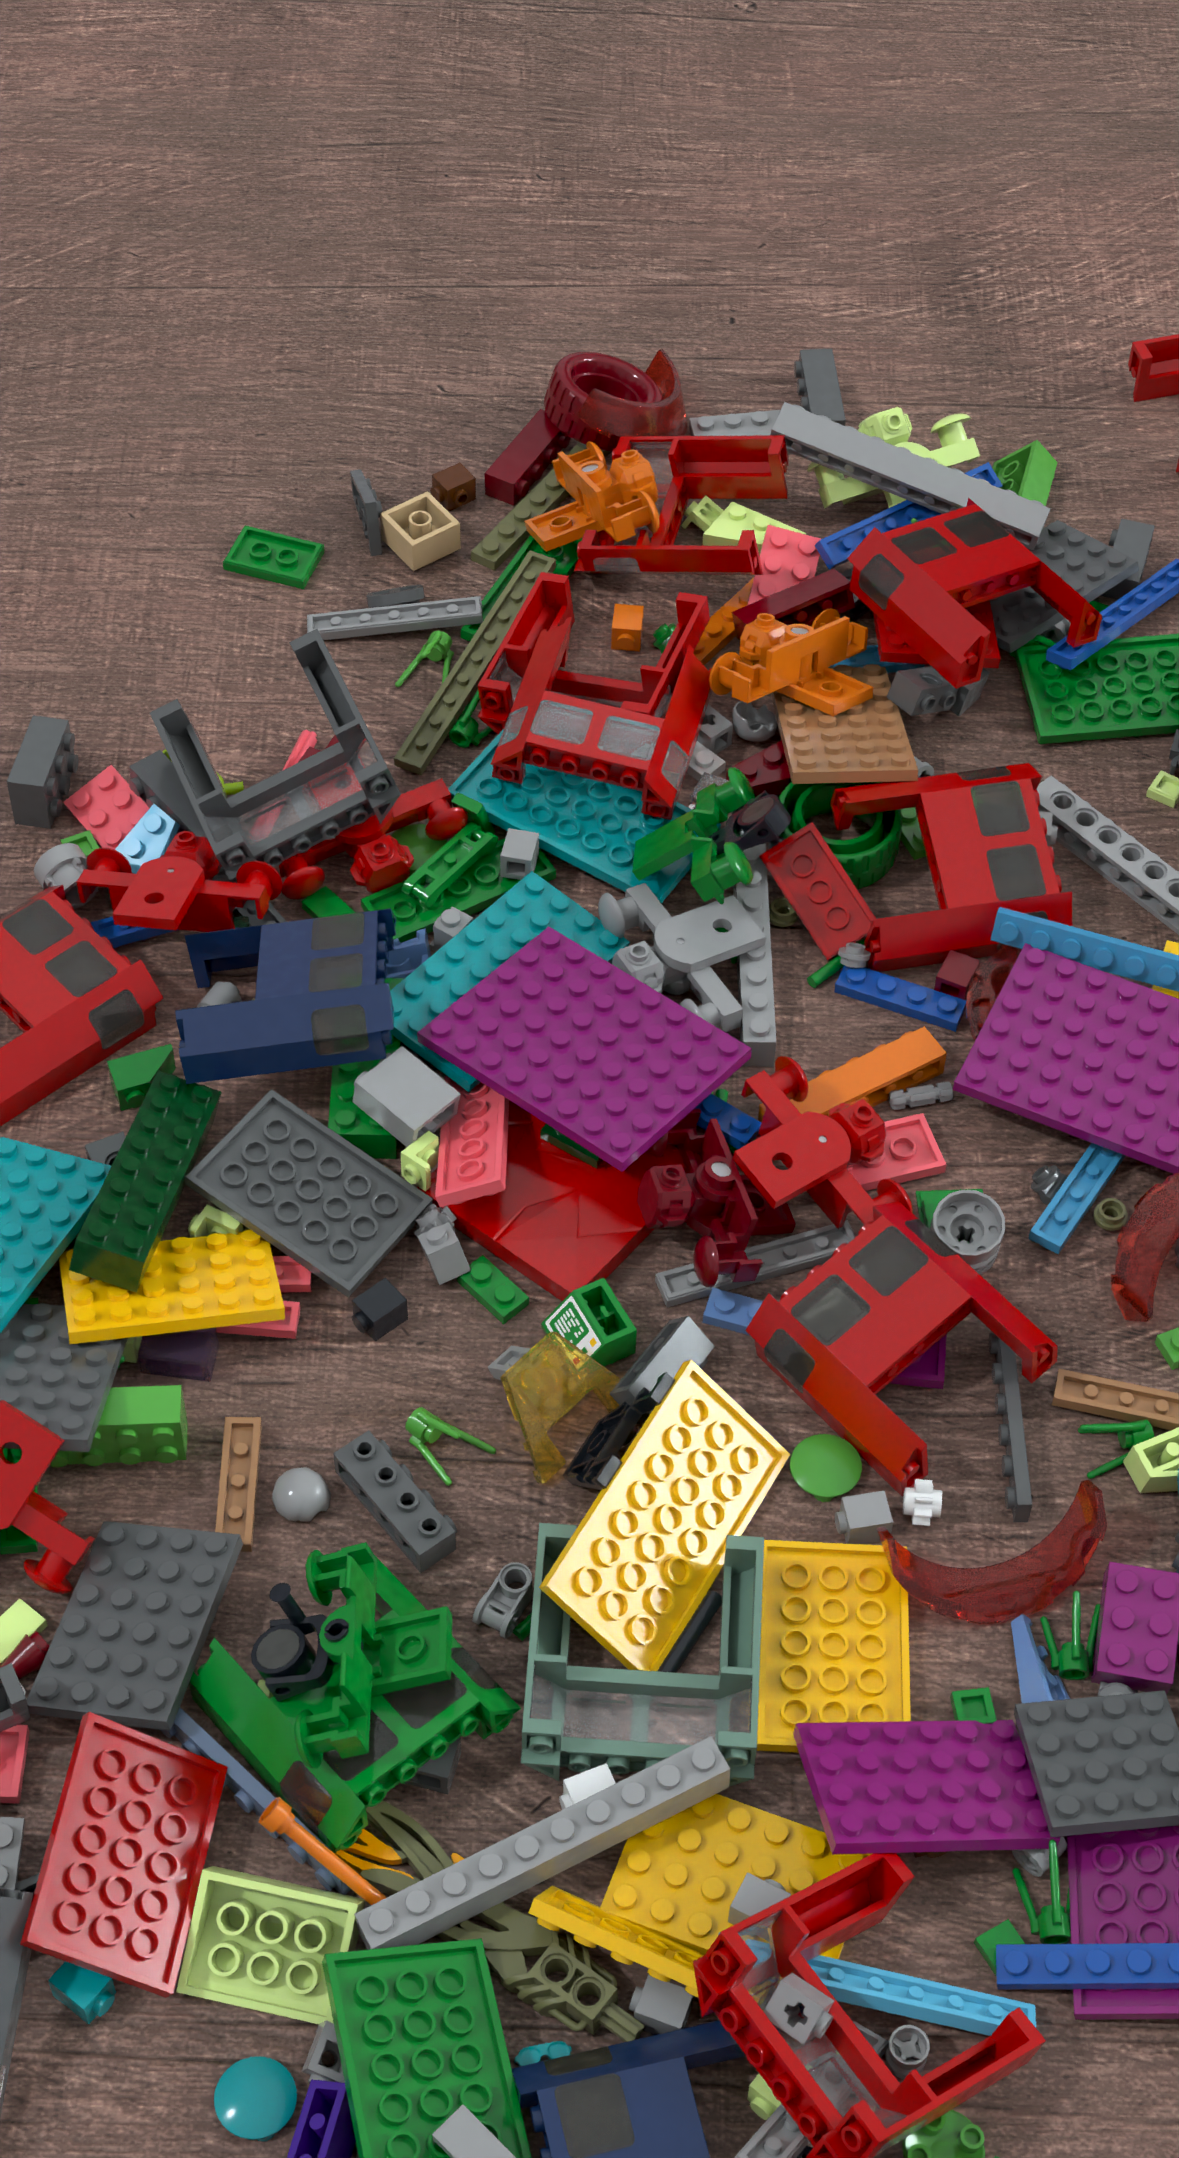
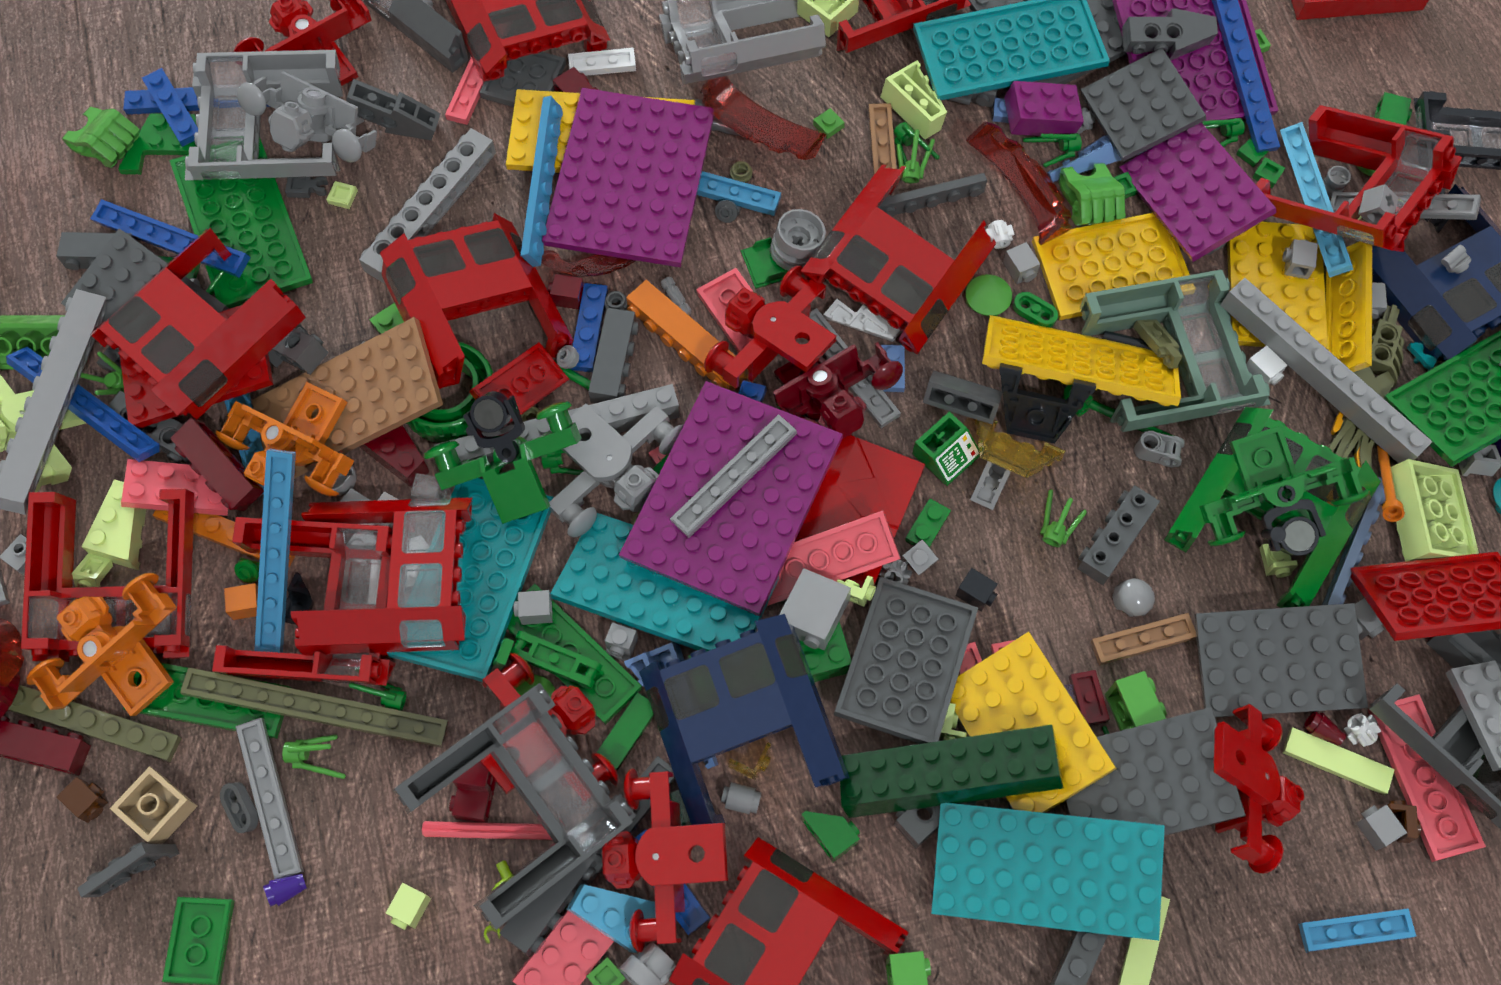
camera: 105 degrees left, 15 degrees up
none -> dark azure plate [254,449,296,653]
none -> dark purple cone [263,873,307,907]
none -> black slope [285,572,314,625]
none -> yellowish green brick [386,883,431,930]
none -> dark grey brick [588,308,640,403]
none -> dark grey plate [604,291,628,310]
none -> light grey tile [670,414,797,538]
none -> bright green plant [896,129,935,183]
none -> green plate [1013,292,1058,328]
none -> bright green piece [1059,163,1125,225]
none -> dark red plate [1069,670,1110,726]
none -> olive hinge [1133,319,1182,369]
none -> green plate [1252,157,1285,189]
none -> light grey plate [1441,245,1471,274]

